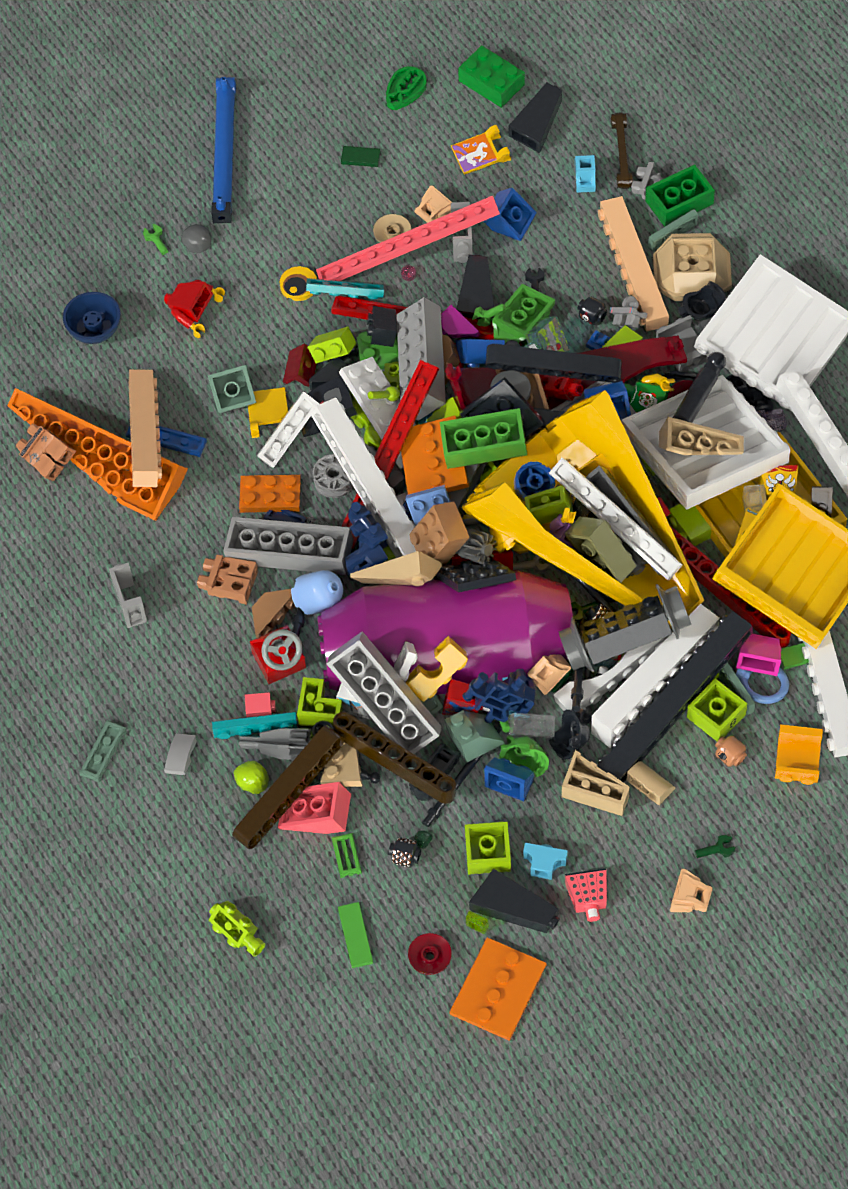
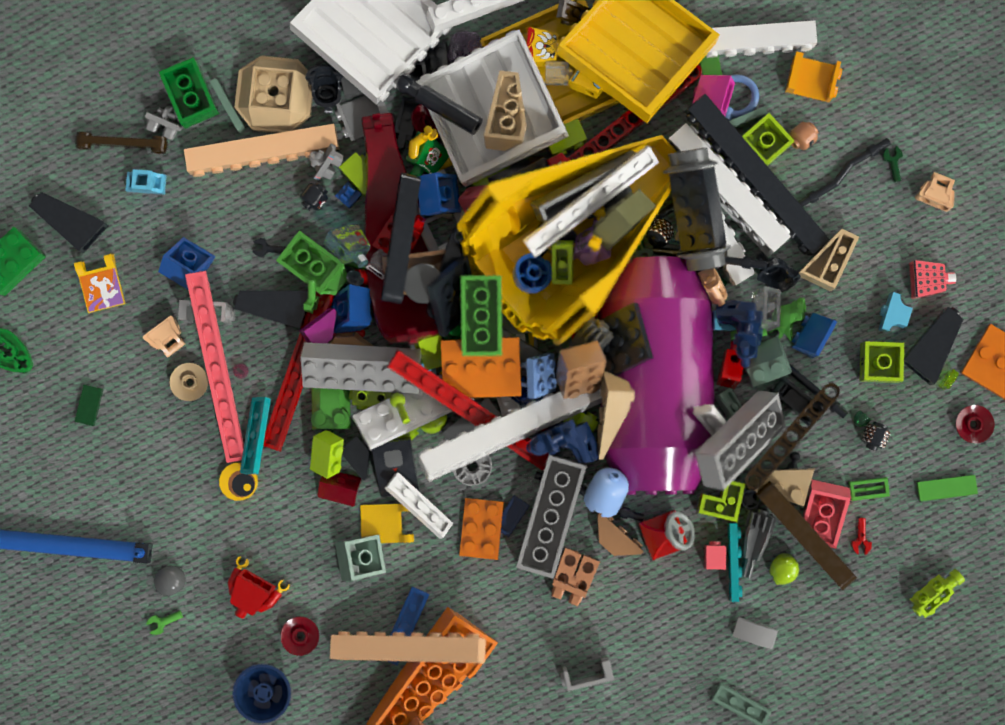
camera: 80 degrees left, 25 degrees up
black brick [367,306,397,347] -> none
yellow arch [405,636,468,702] -> none
tan brick [626,761,675,805] -> none
none -> dark red dish [281,616,320,656]
none -> black bar [798,138,891,207]
none -> red bar [851,517,872,555]

